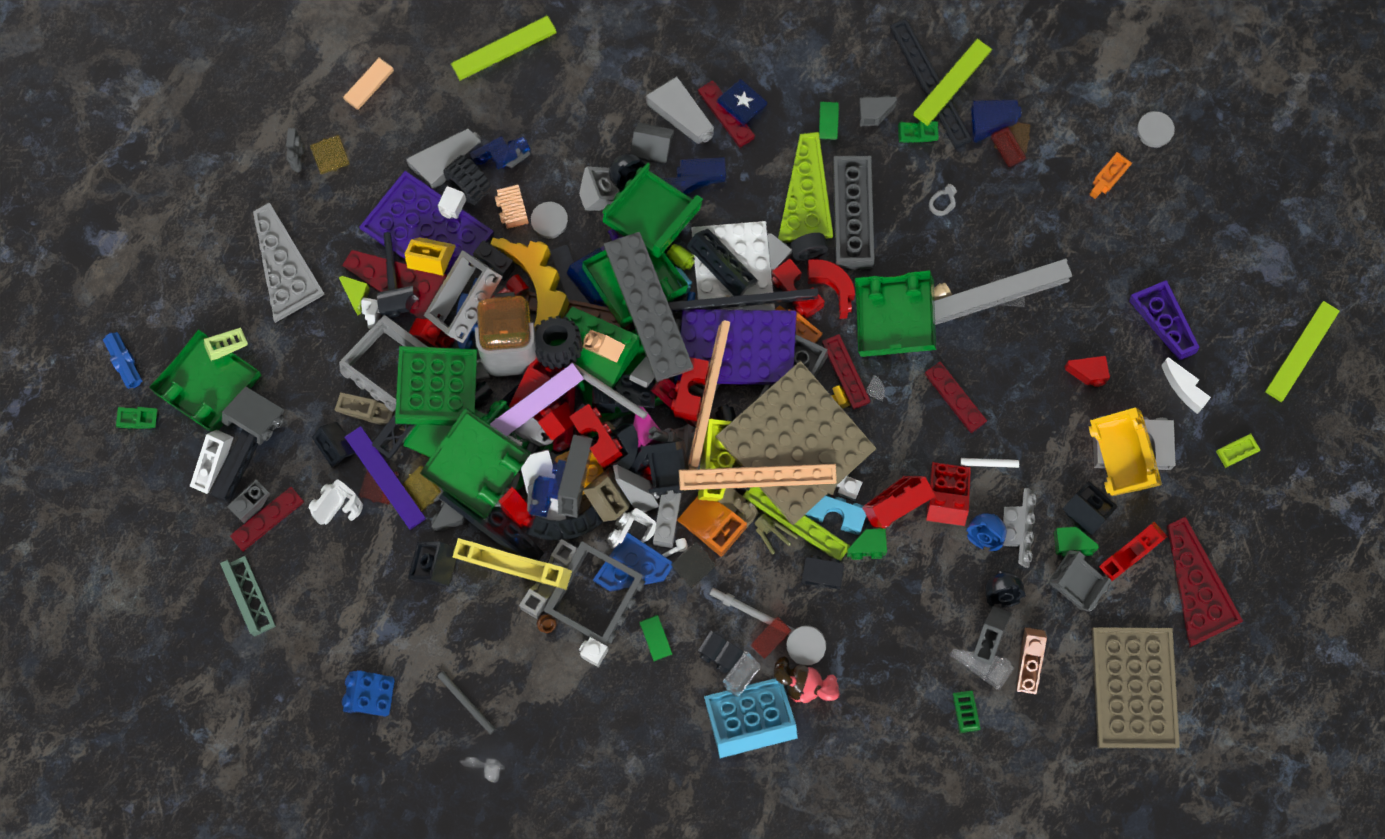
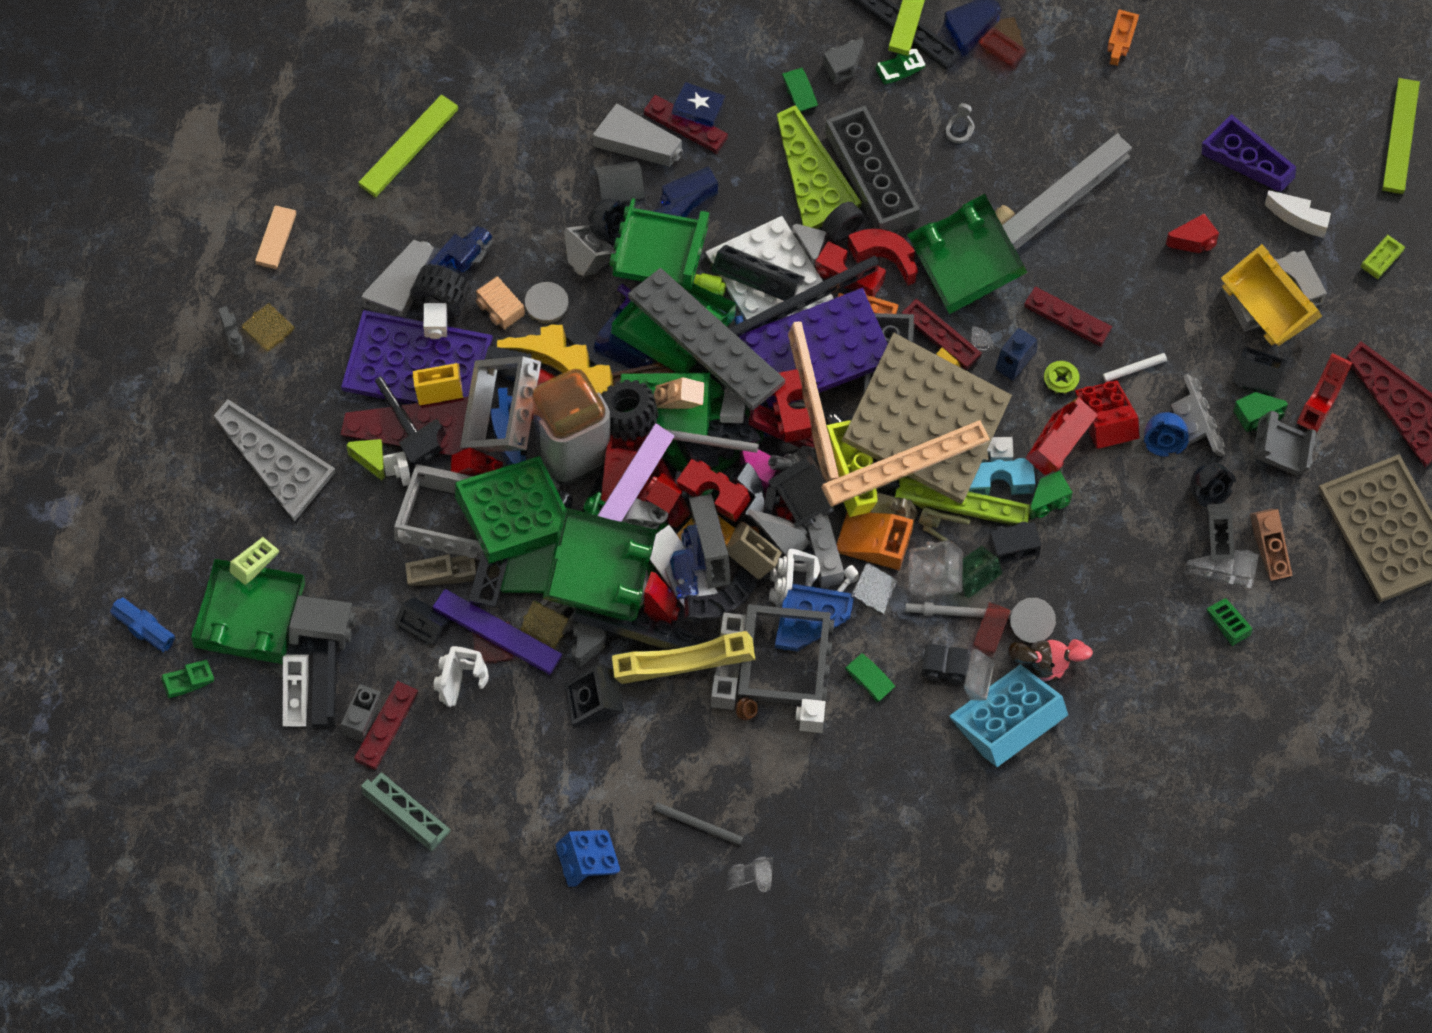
camera: 25 degrees left, 10 degrees down
none -> clear brick [909,540,963,601]
none -> clear green bracket [947,545,1002,598]
none -> dark blue torso [995,328,1037,381]
none -> lime gear [1044,361,1079,394]

